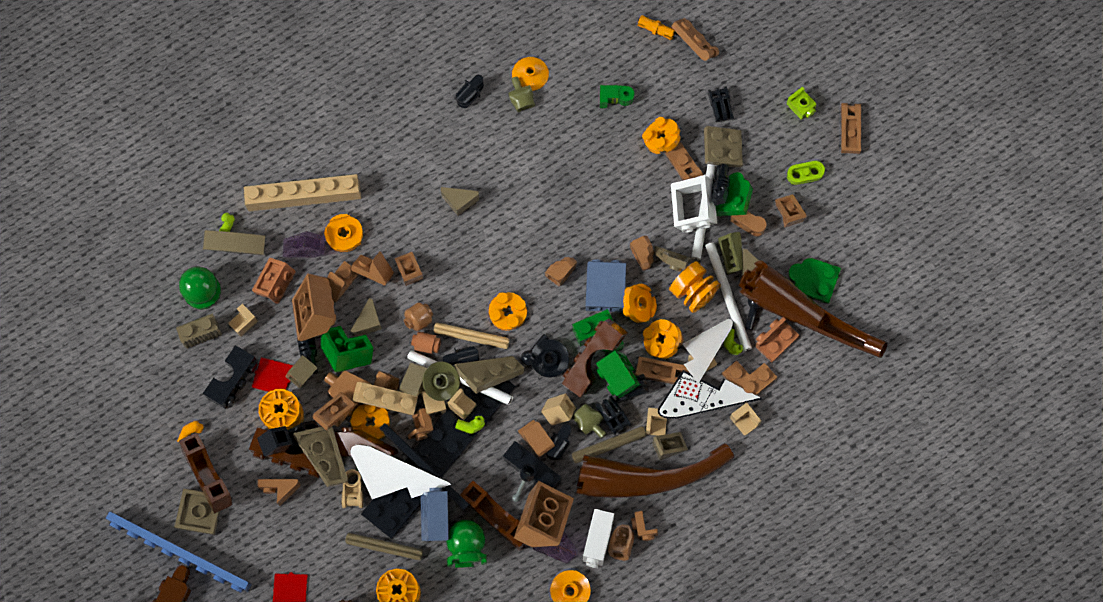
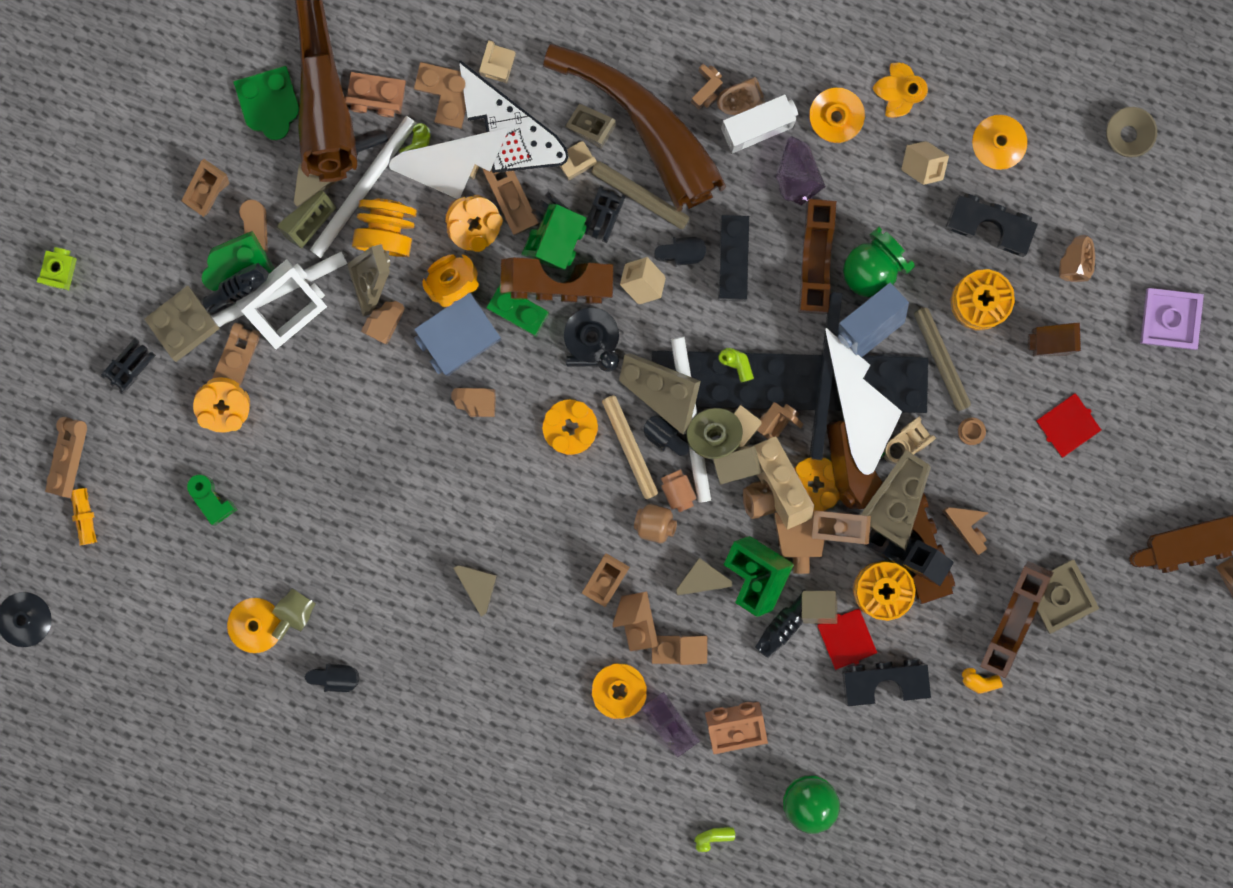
camera: 130 degrees left, 15 degrees up
medium blue plate [106,511,251,593] -> none
dark tan brick [176,313,222,349] -> none
dark tan slope [203,230,265,255] -> none
tan panel [229,304,258,337] -> none
tan brick [244,174,361,211] -> none
medium nougat slope [292,273,336,341] -> none
tan panel [448,388,477,420] -> none
black hinge [512,464,537,502] -> none
medium nougat slope [514,481,574,547] -> none
medium nougat slope [518,420,555,457] -> none
olive piece [572,404,607,439] -> none
lime plate [787,161,825,185] -> none
medium nougat plate [841,103,861,154] -> none
none -> medium nougat plate [958,418,986,445]

